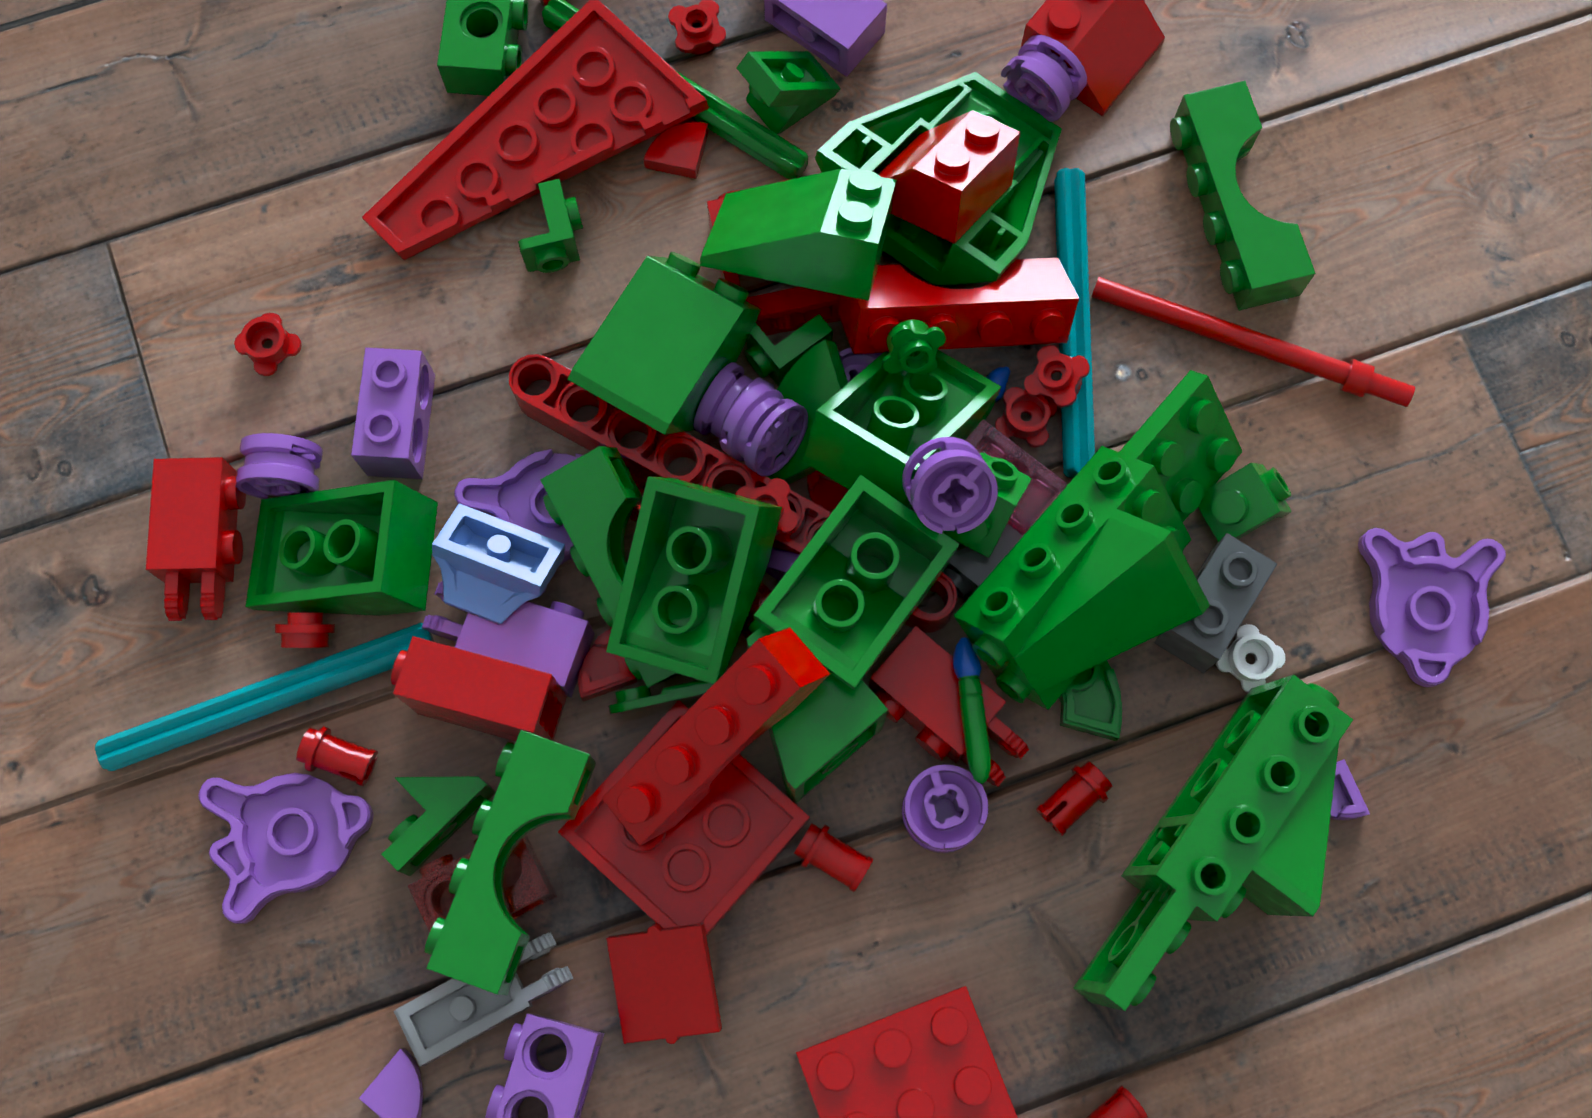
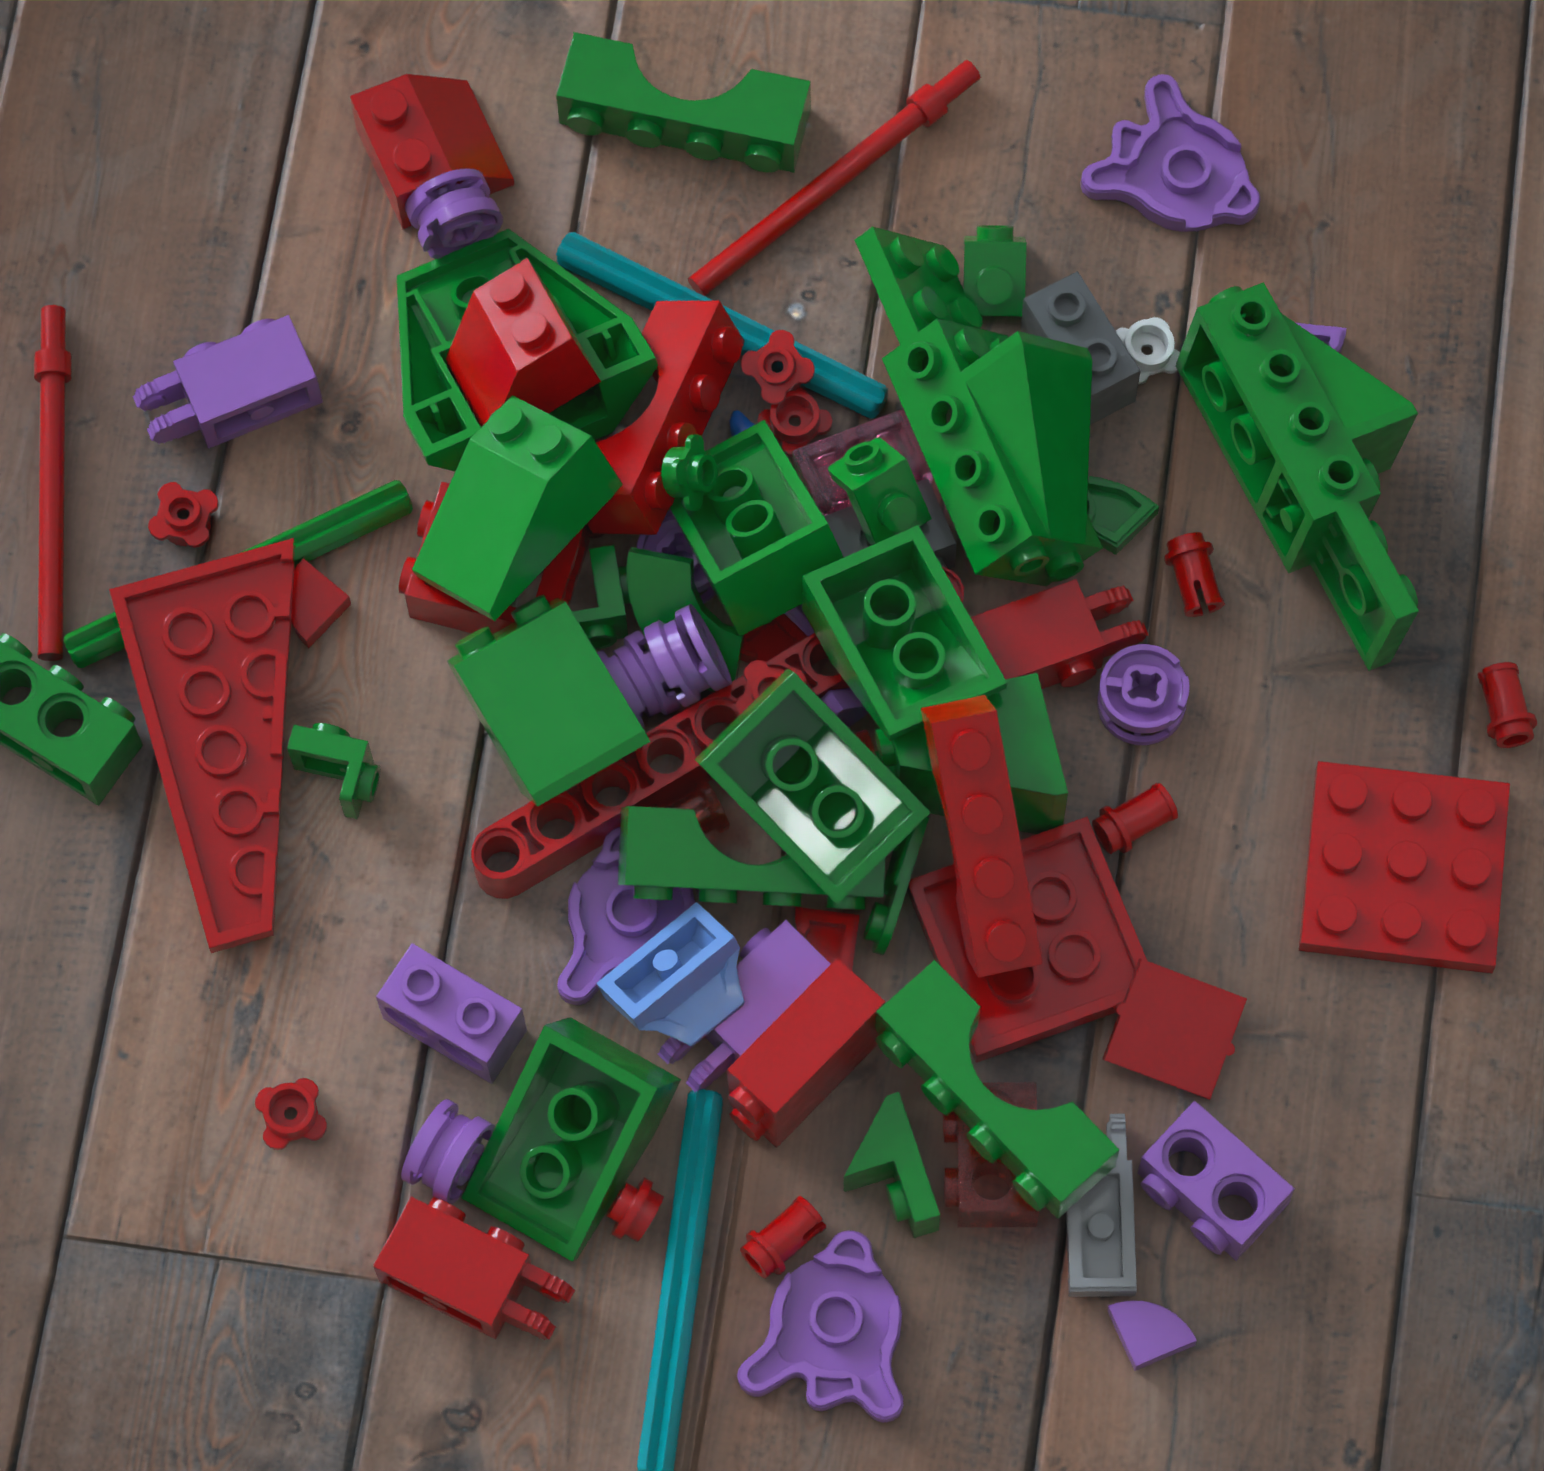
camera: 60 degrees left, 5 degrees down
green slope [737,51,841,134] -> none
medium lavender wheel [902,437,998,534] -> none
green piece [953,637,991,784] -> none

